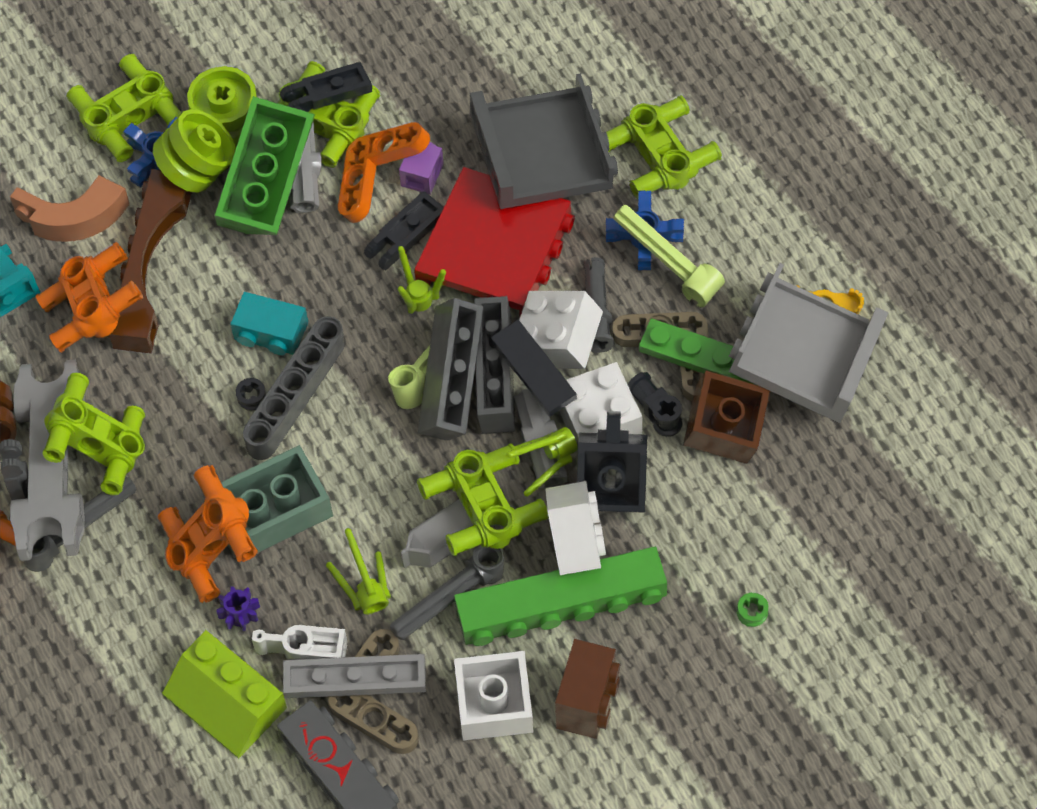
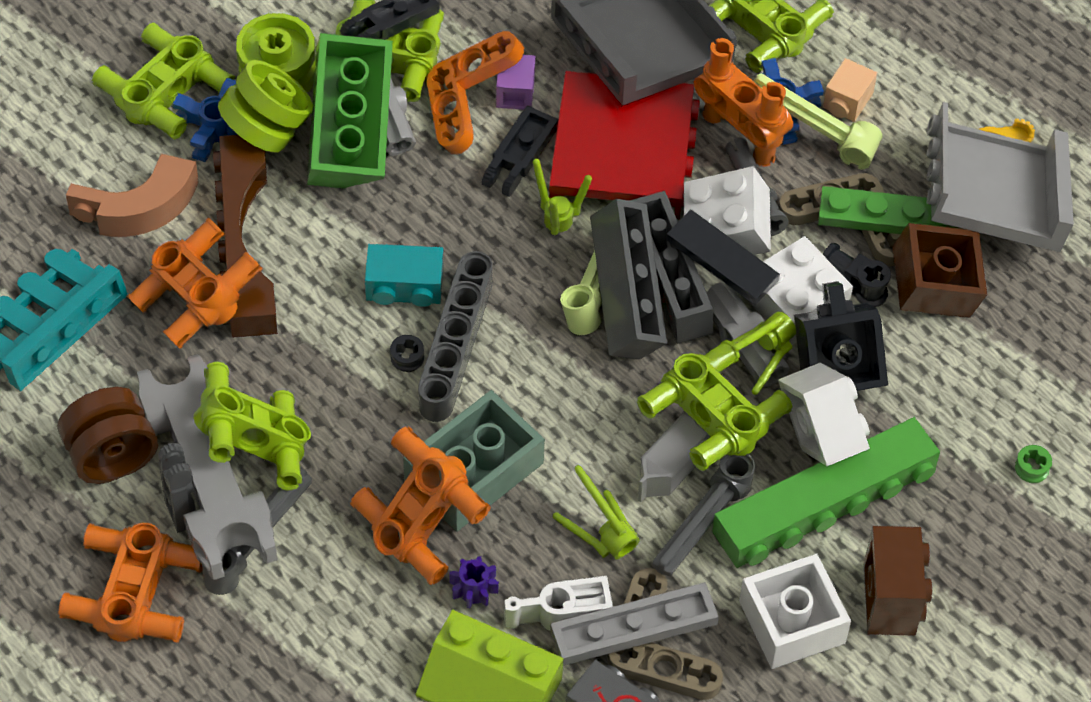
camera: 20 degrees left, 5 degrees down
none -> orange piece [694,38,793,167]
none -> light nougat brick [823,58,877,122]

